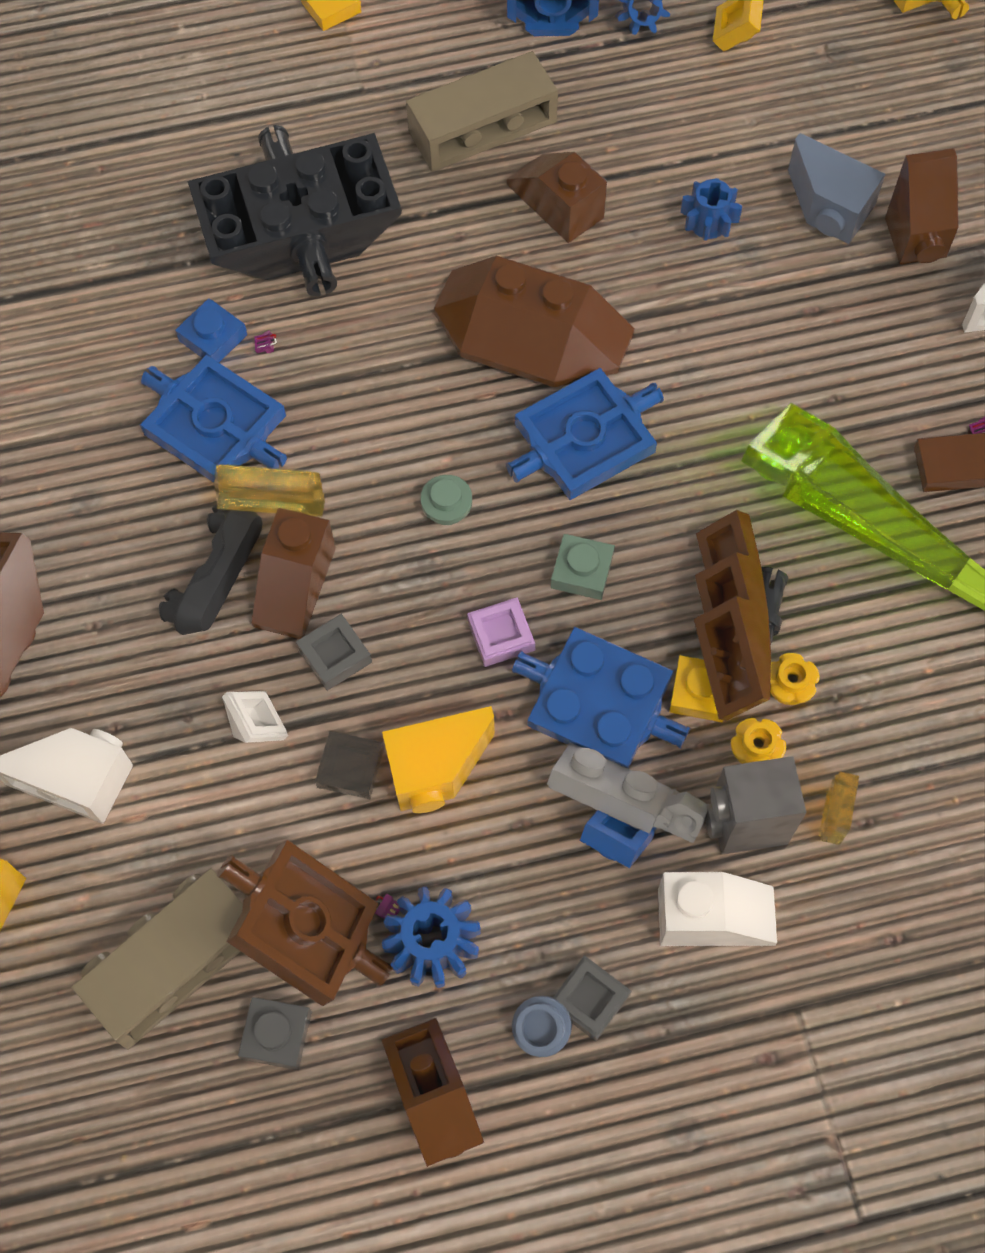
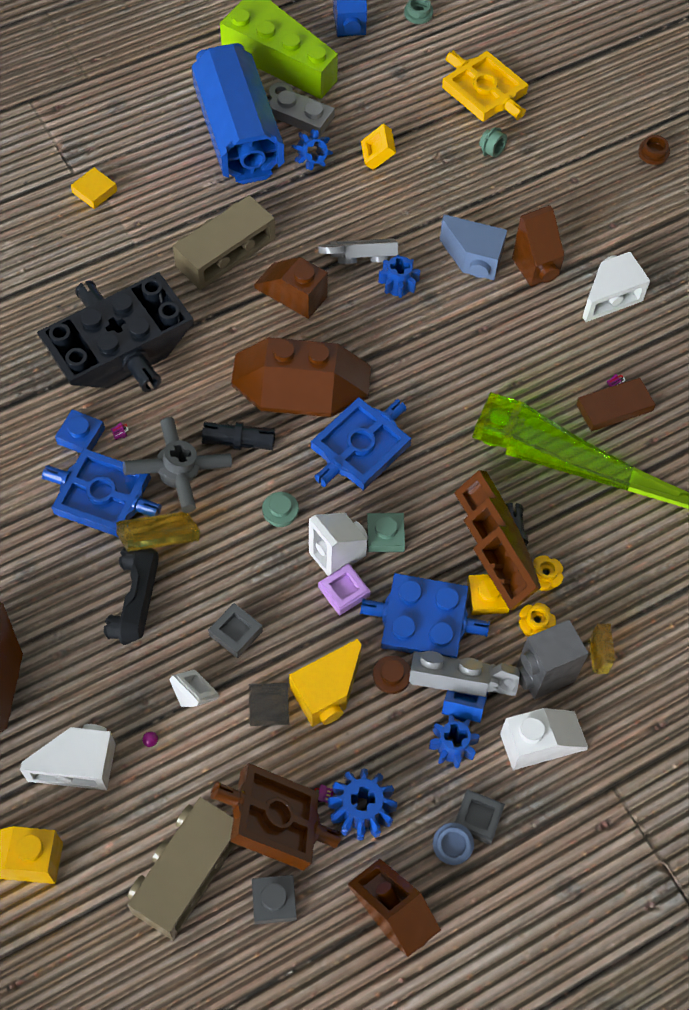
camera: 20 degrees left, 5 degrees down
reddish brown slope [251,507,336,639] -> none
none -> dark grey bar [123,417,232,513]
none -> magenta piece [142,731,158,747]
none -> black pin [202,421,275,451]
none -> white slope [309,513,368,576]
none -> light grey hinge [318,238,398,264]
none -> reddish brown plate [373,655,411,694]
none -> blue gear [429,715,480,769]
none -> sand green plate [479,127,507,158]

